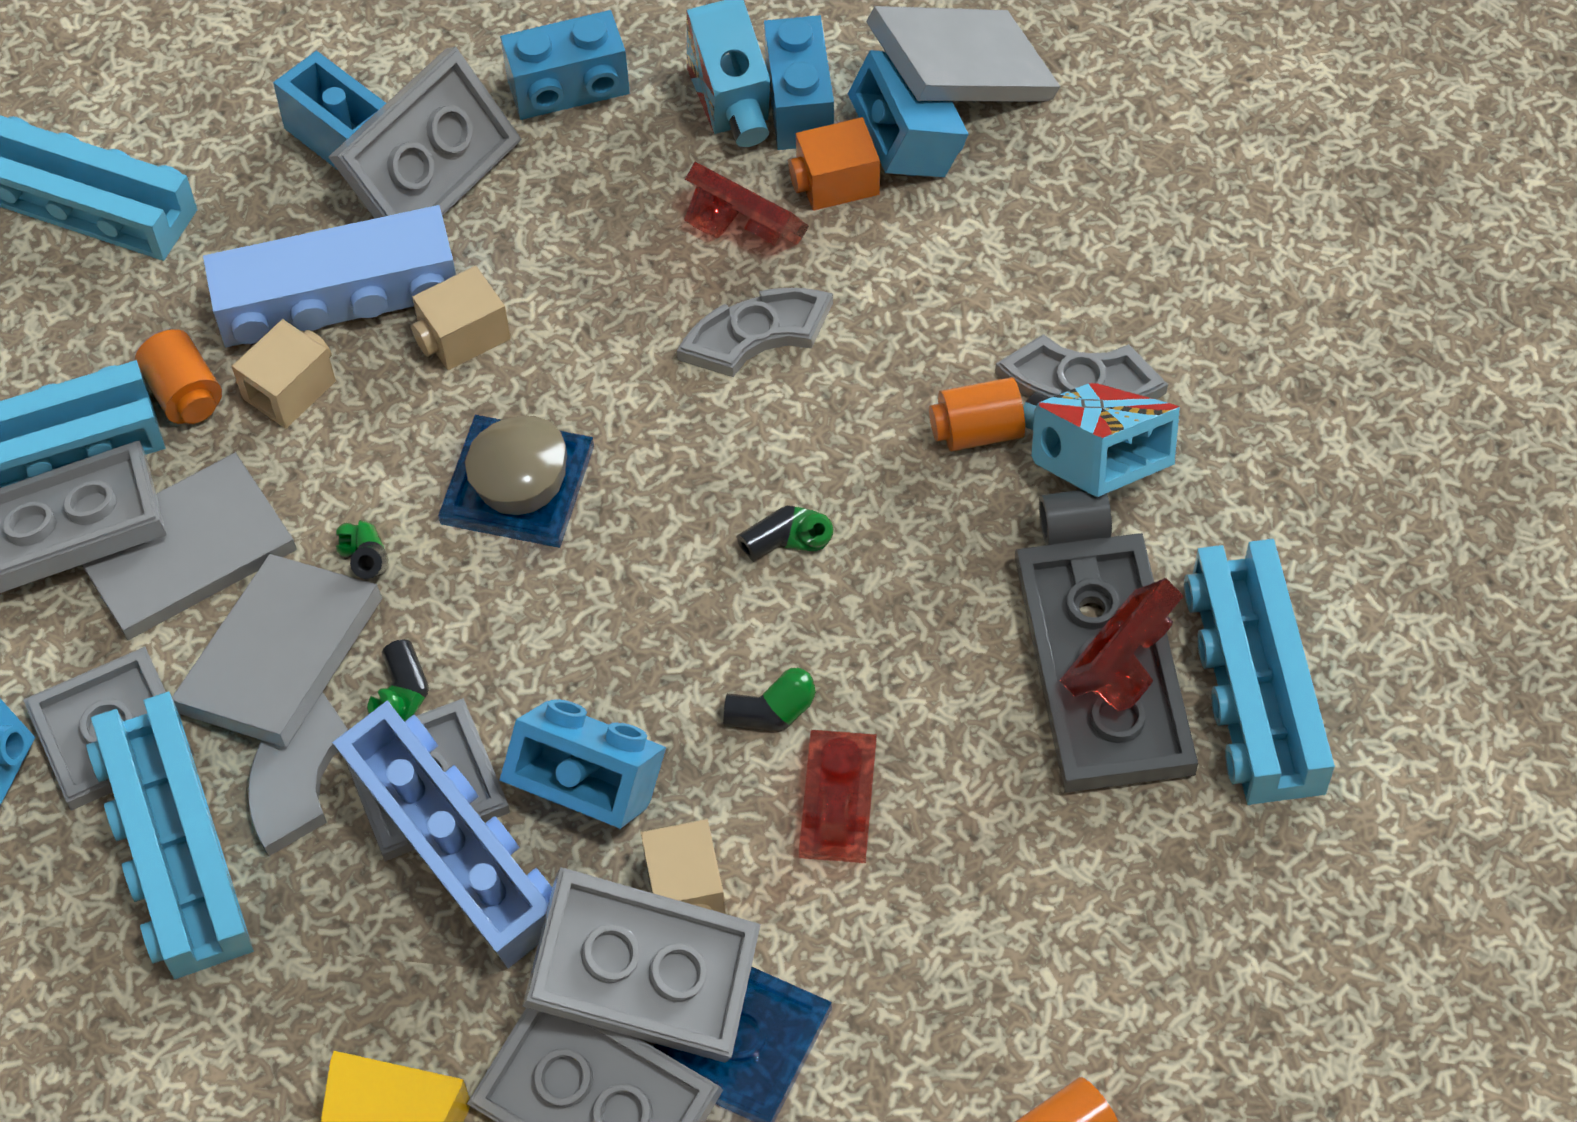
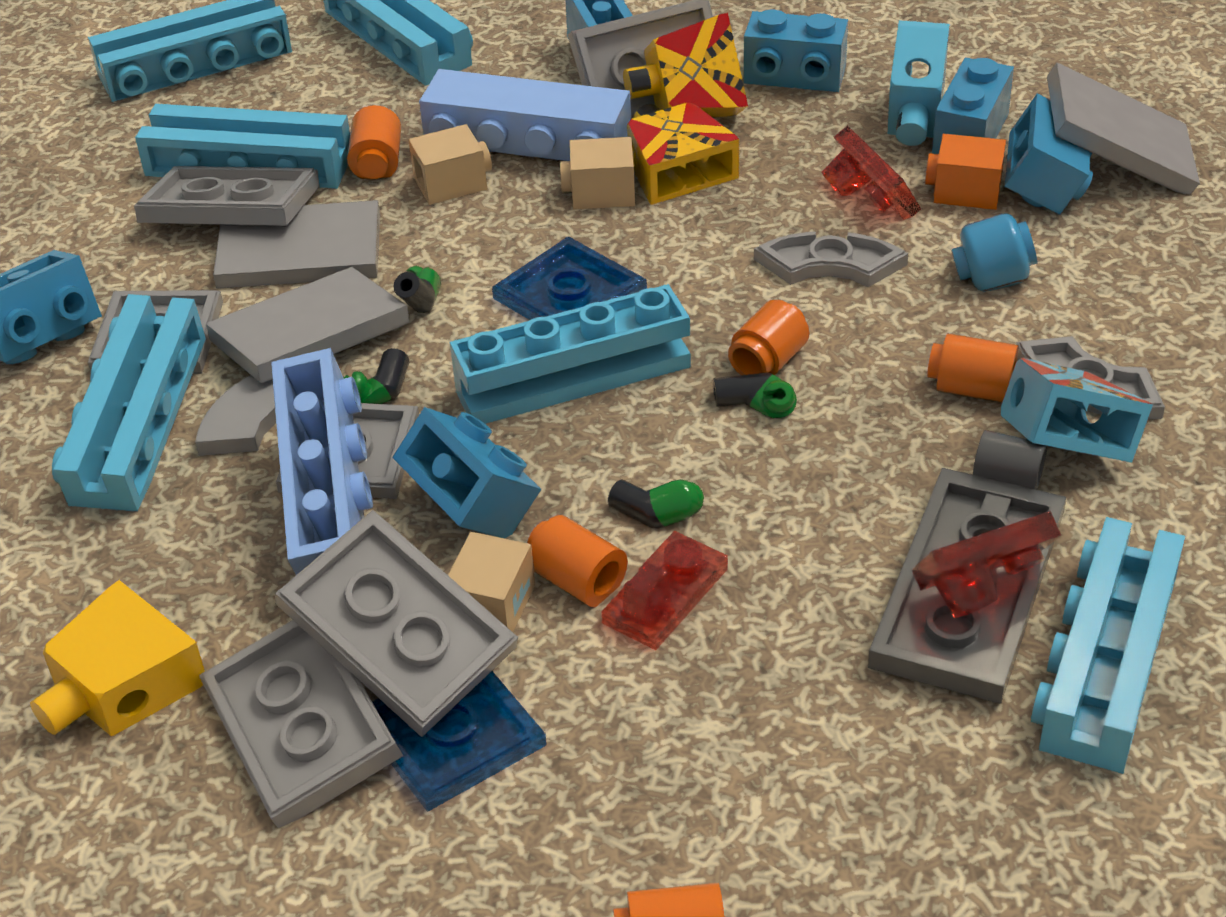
camera: 30 degrees right, 15 degrees down
dark tan hat [465,416,567,515] -> none
none -> medium azure brick [449,284,691,424]
none -> orange brick [527,515,628,607]
none -> torso [623,13,748,117]
none -> yellow torso [627,103,739,205]
none -> orange brick [728,300,810,375]
none -> dark azure head [951,214,1038,292]

